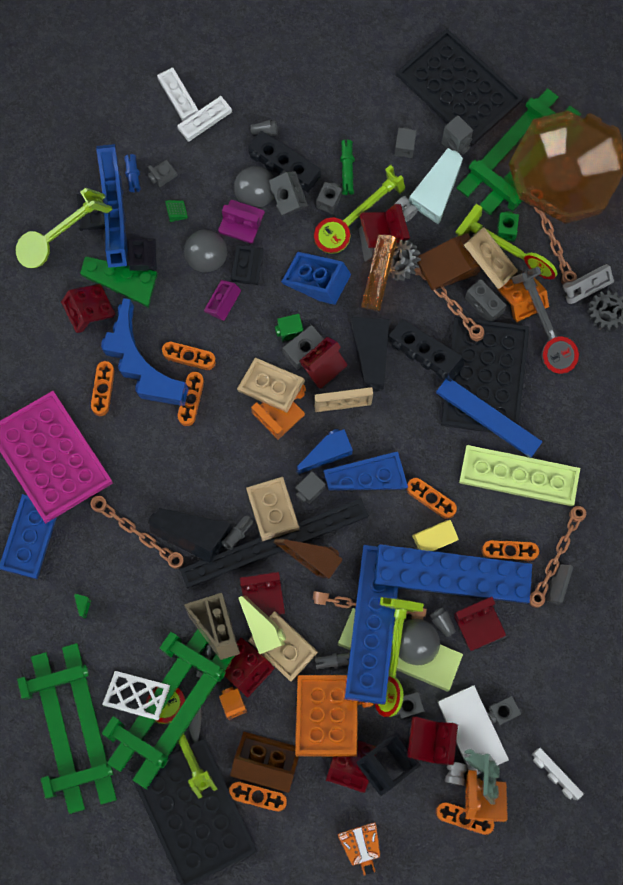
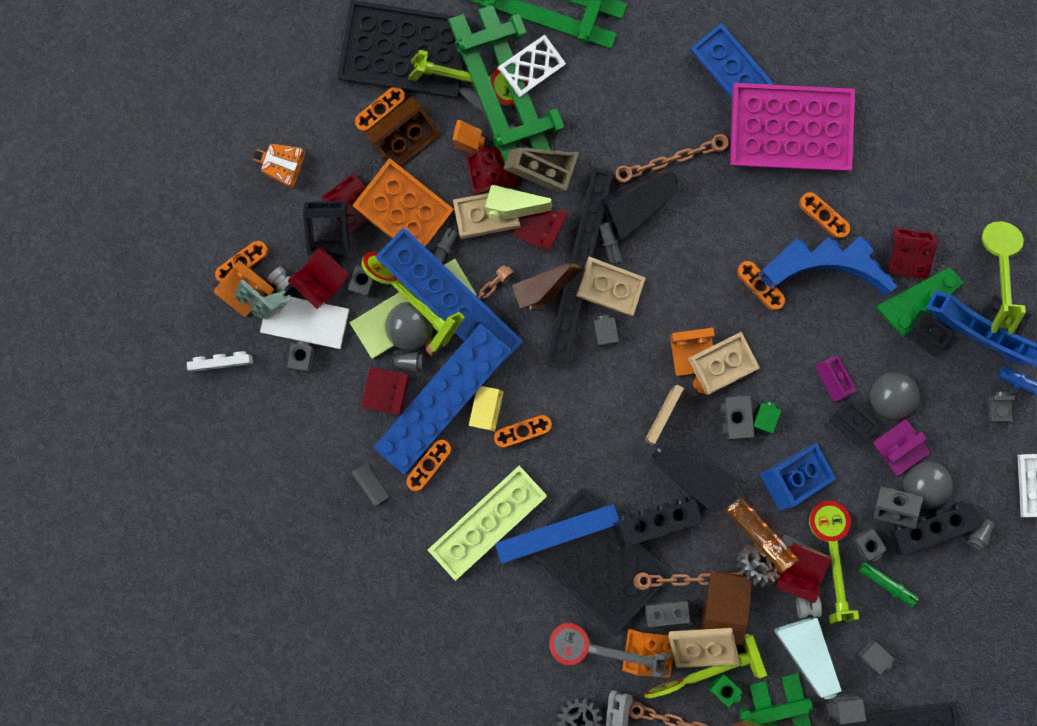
camera: 130 degrees right, 10 degrees up
green slope [74,594,91,619] -> none
orange beam [162,342,216,370] -> none
green slope [165,200,188,222] -> none
blue slope [297,429,353,474] -> none
dark red bracket [299,337,347,389] -> none
blue wing [323,451,408,490] -> none
nougat piece [529,506,586,608] -> none

